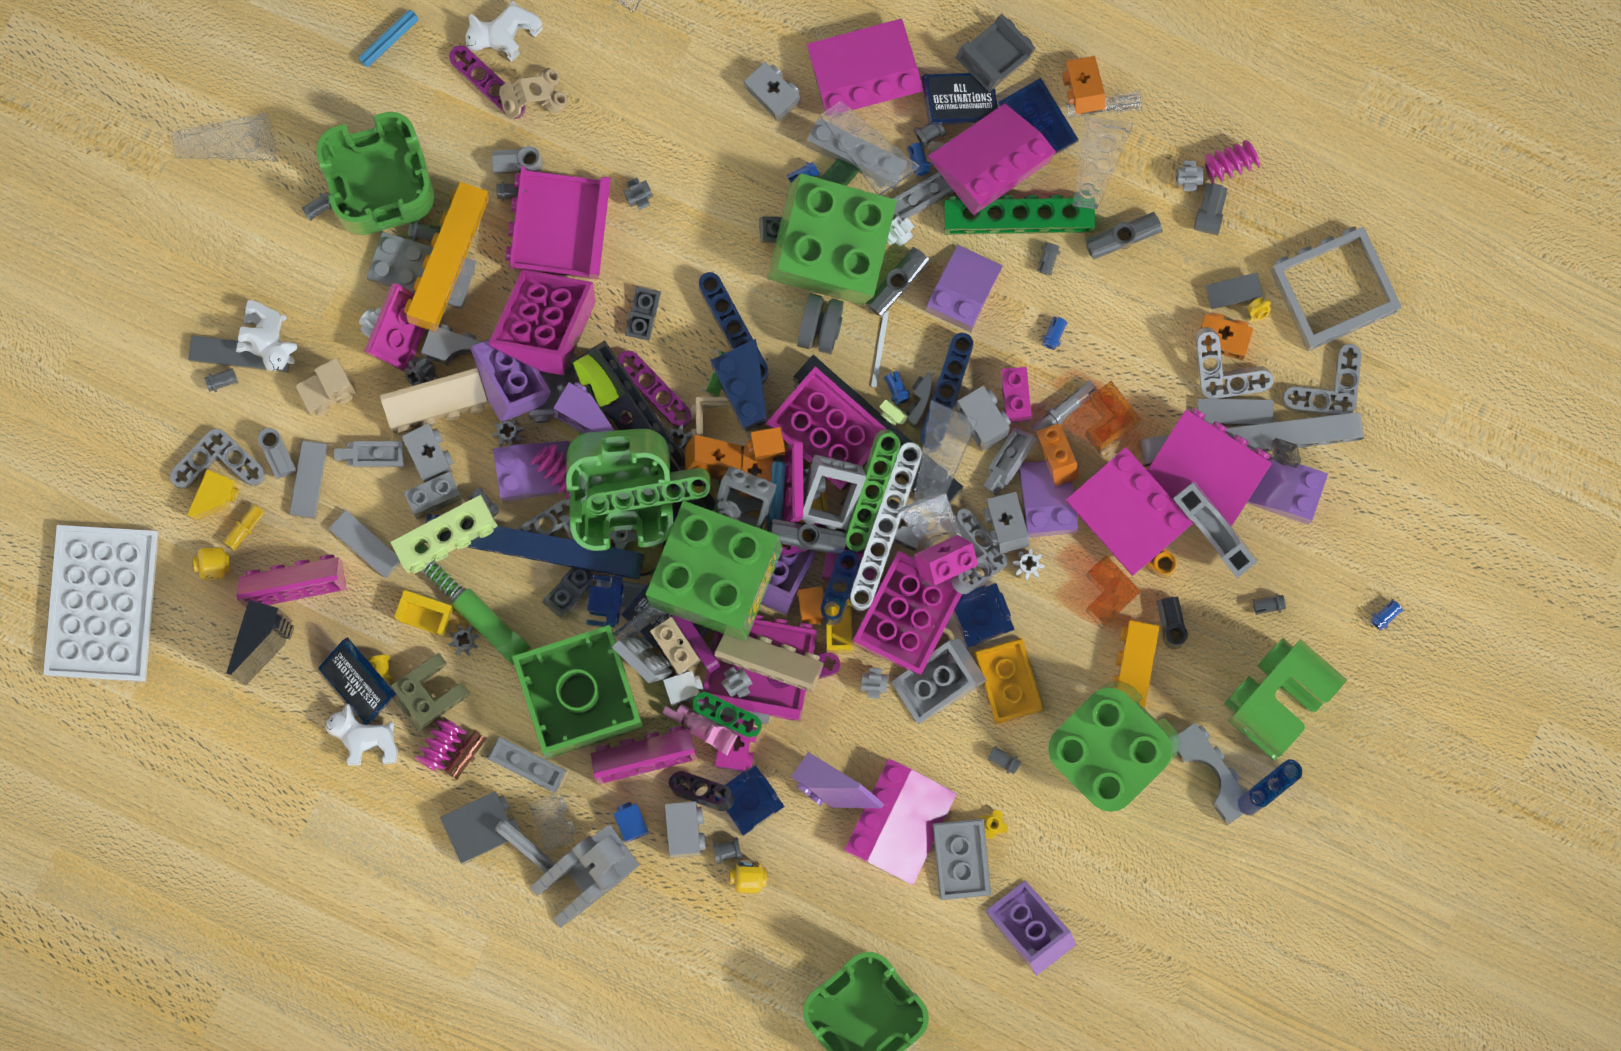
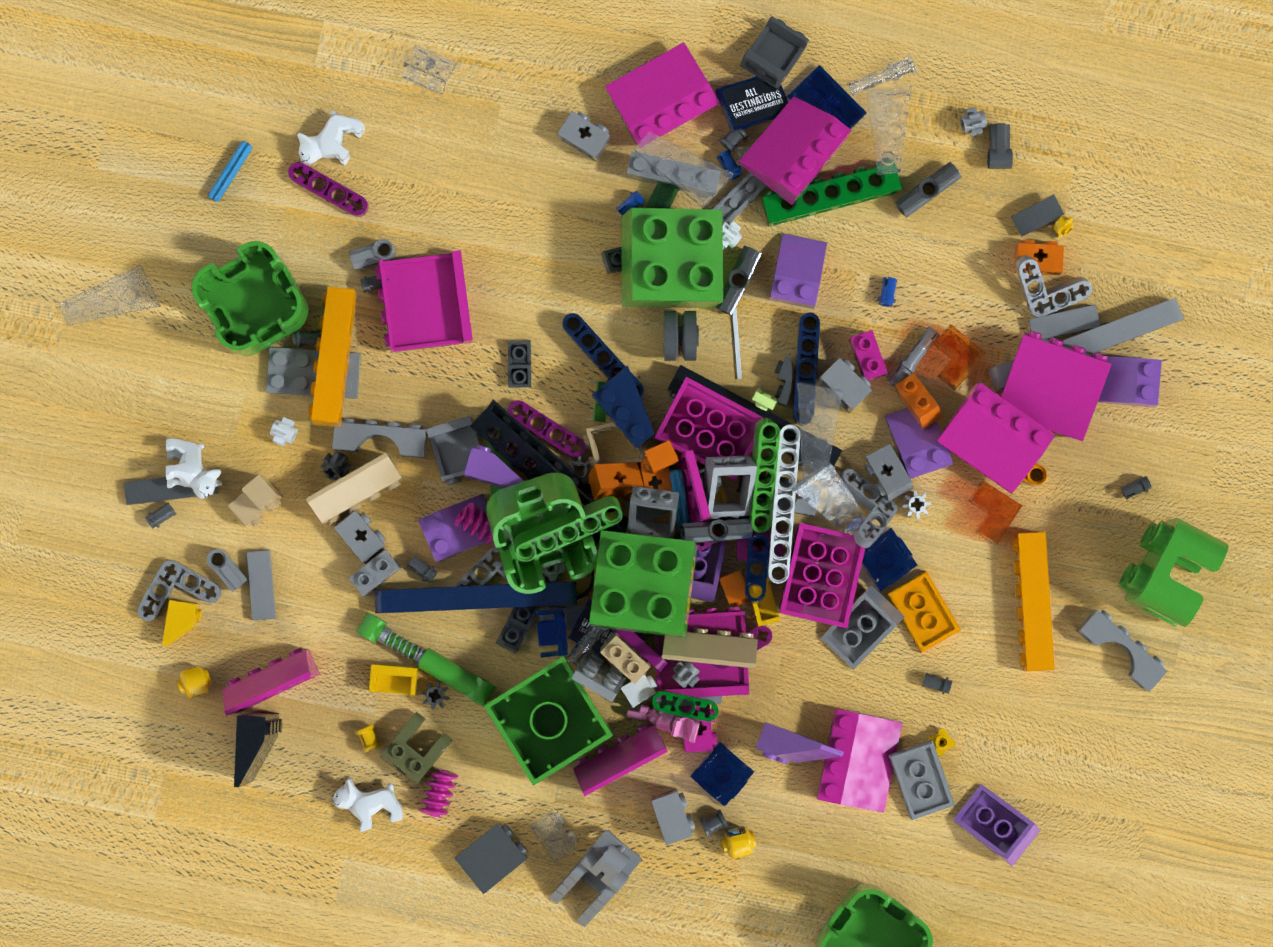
camera: 10 degrees left, 5 degrees up
white plate [43,525,159,682] -> none
yellow axle [223,504,264,552] -> none
dark grey pin [302,192,332,221] -> none
tile [318,637,397,725] -> none
light grey tile [329,510,400,579] -> none
light grey hinge [334,441,404,468] -> none
dark pink tile [364,283,425,372] -> none
yellowish green brick [390,495,498,573] -> none
copper pin [444,729,487,780] -> none
medium lavender slope [471,339,551,422] -> none
light grey tile [488,736,567,794] -> none
dark pink slope [489,269,596,375] -> none
light grey gear [492,418,524,447] -> none
light grey axle [495,820,556,872] -> none
tan piece [499,68,567,119] -> none
lime slope [573,355,619,407] -> none
blue brick [613,802,650,843] -> none
dark grey gear [623,177,653,210] -> none
black beam [668,771,735,811] -> none
light grey plate [713,500,741,519] -> none
light grey gear [861,667,888,699] -> none
blue pin [884,371,910,405] -> none
dark pink brick [914,535,978,585] -> none
light grey hinge [983,427,1038,496] -> none
dark grey pin [1036,242,1061,276] -> none
bright green piece [1048,681,1179,812] -> none
orange brick [1062,56,1105,114] -> none
black piece [1157,597,1188,649] -> none
light grey arch [1173,481,1258,578] -> none
dark pink piece [1205,140,1260,184] -> none
clear blue beam [1238,759,1303,816] -> none
light grey window [1270,226,1402,351] -> none
clear smoke plate [1271,438,1301,468] -> none
light grey beam [1283,344,1362,416] -> none
blue pin [1370,599,1403,631] -> none

